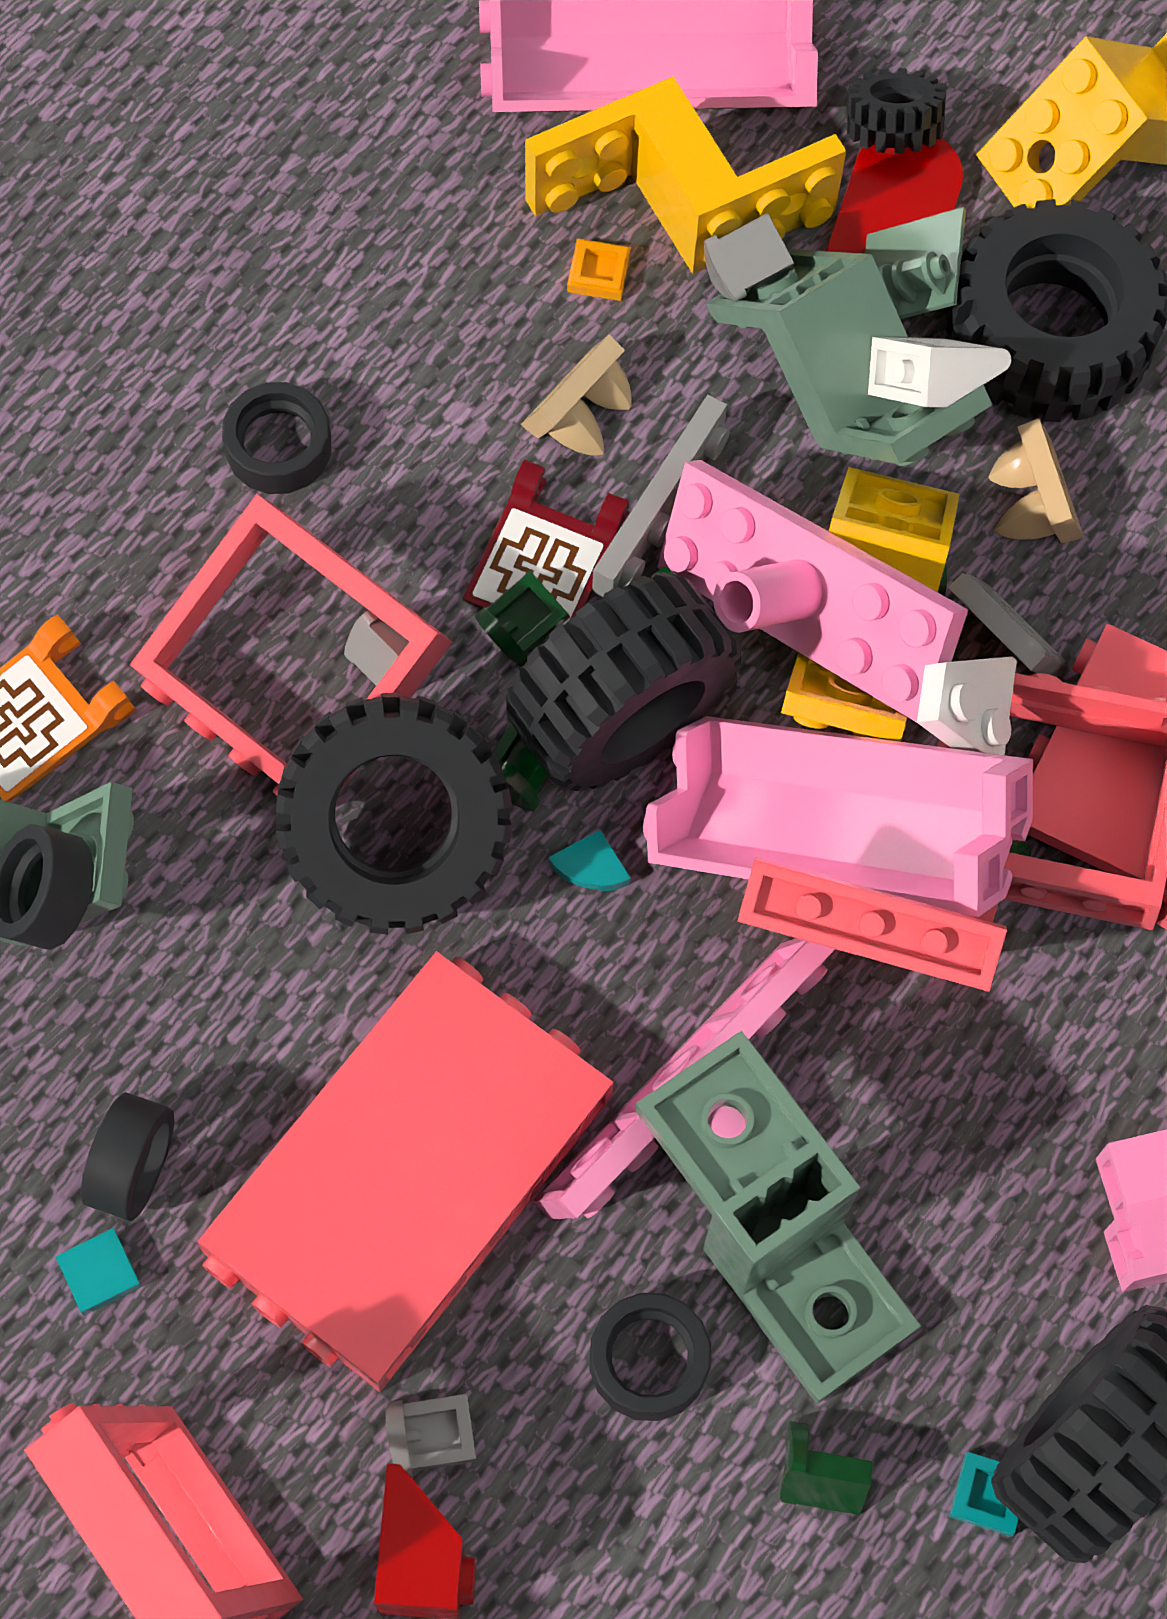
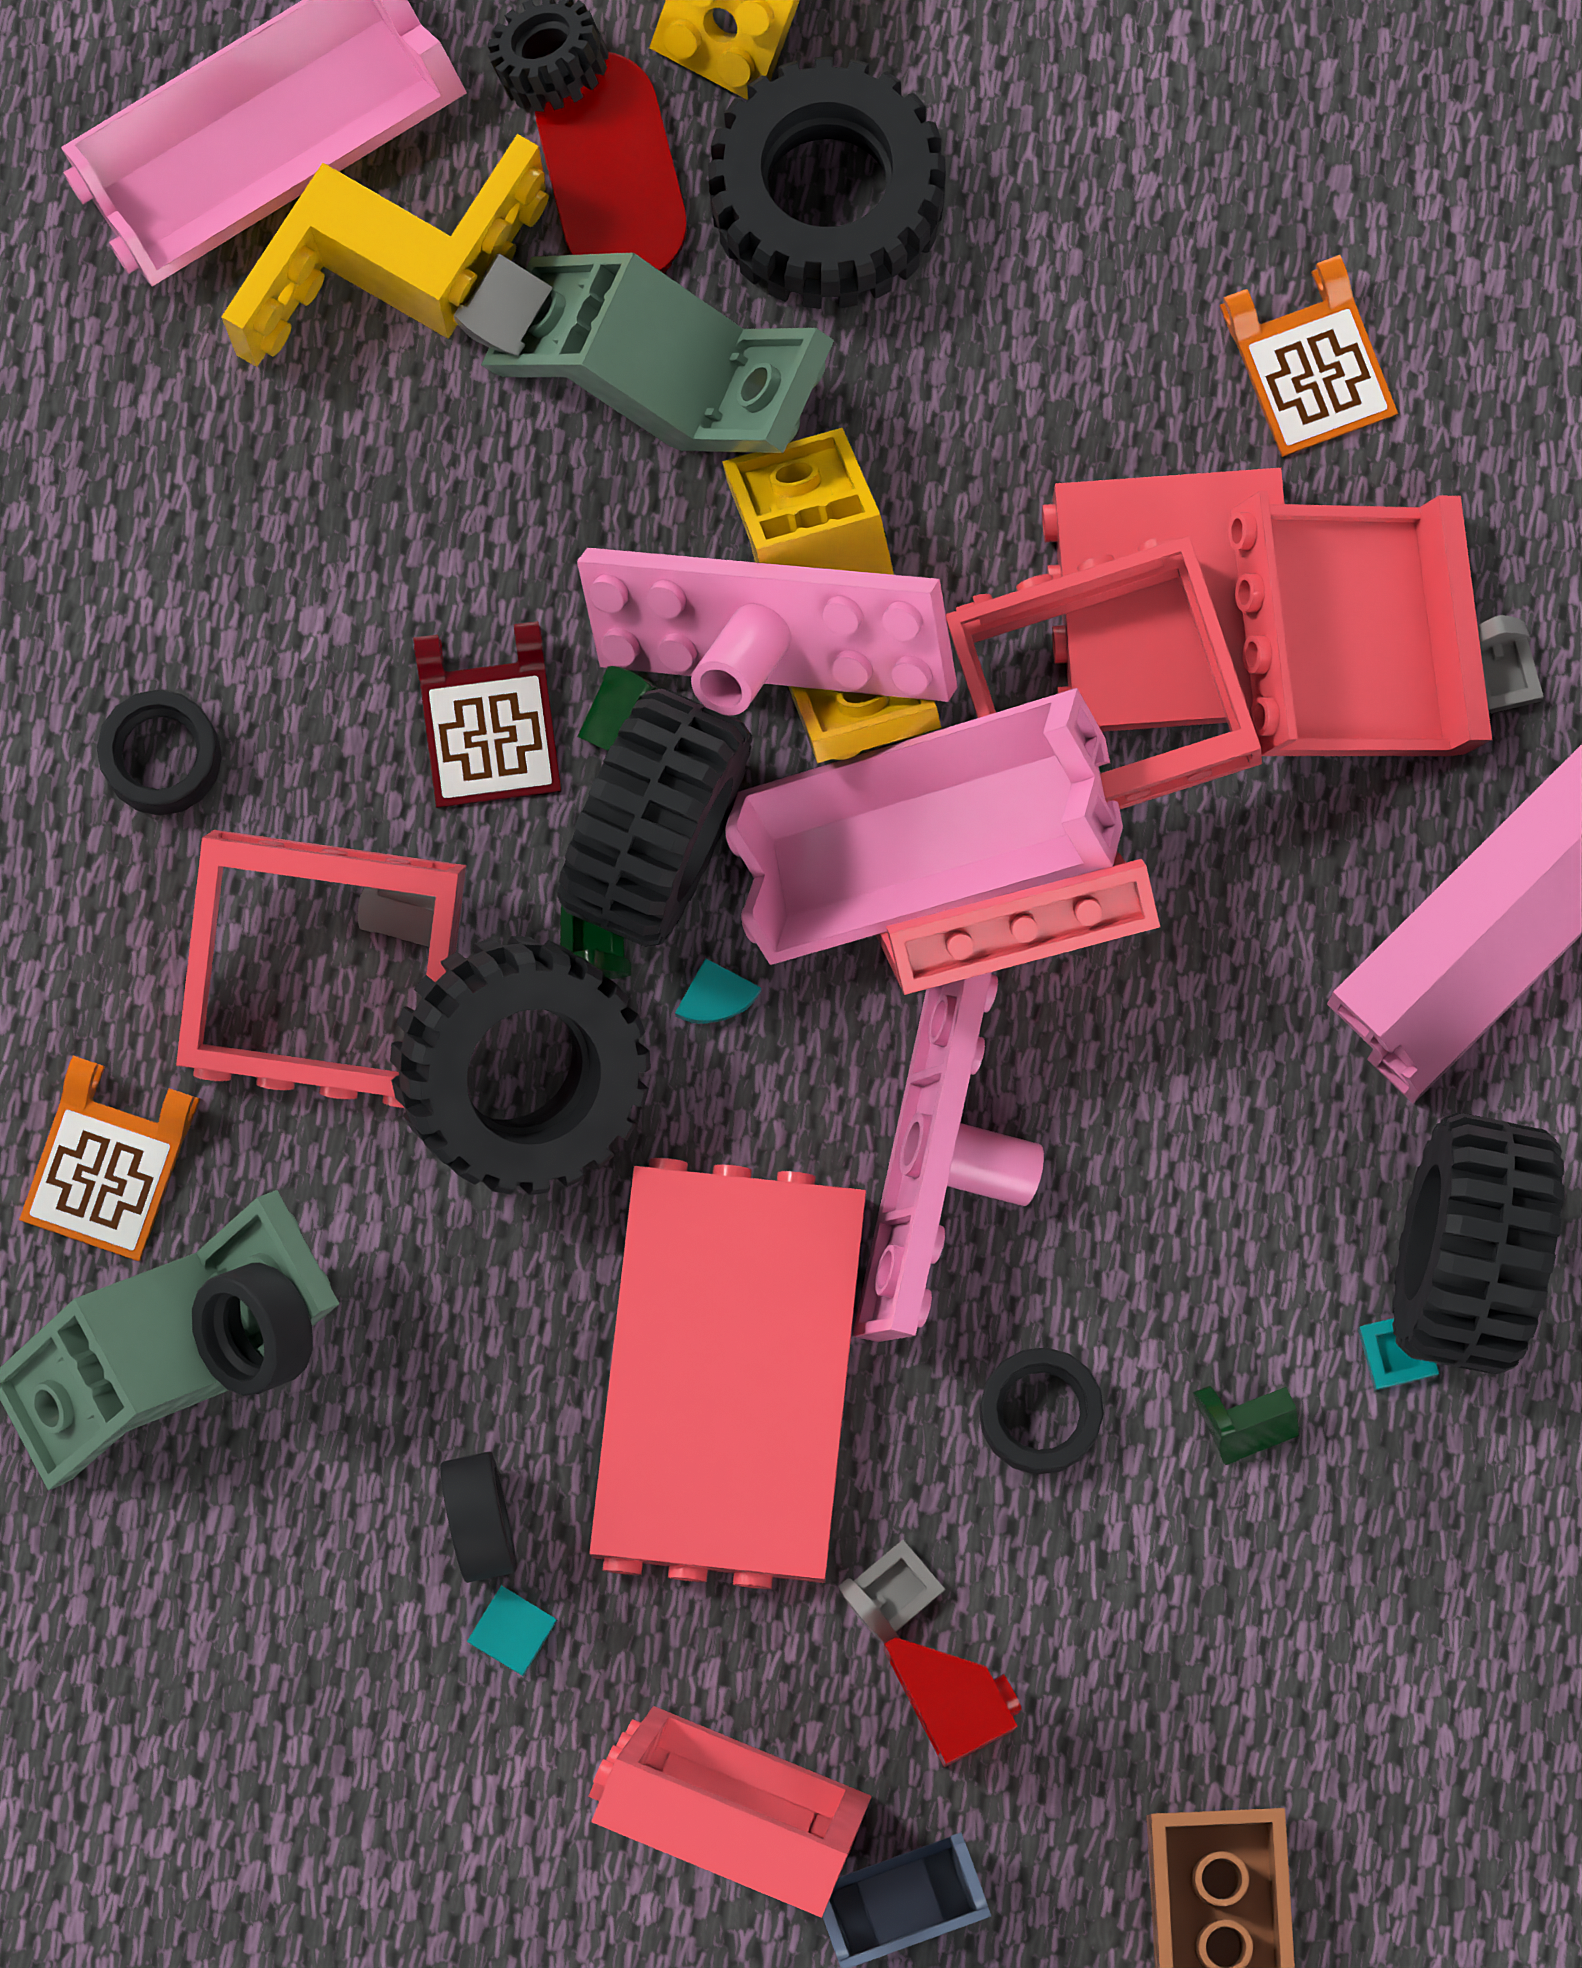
camera: 25 degrees left, 10 degrees up
dark green tile [475,571,570,667] -> none
tan tile [521,334,632,456] -> none
light orange tile [567,238,631,301] -> none
light grey plate [592,395,730,598] -> none
sand green bracket [635,1030,921,1405] -> none
sand green hinge [865,207,966,319] -> none
white tile [868,337,1011,407] -> none
white wing [917,657,1017,755] -> none
light grey tile [948,573,1067,676] -> none
tan tile [989,418,1084,543] -> none

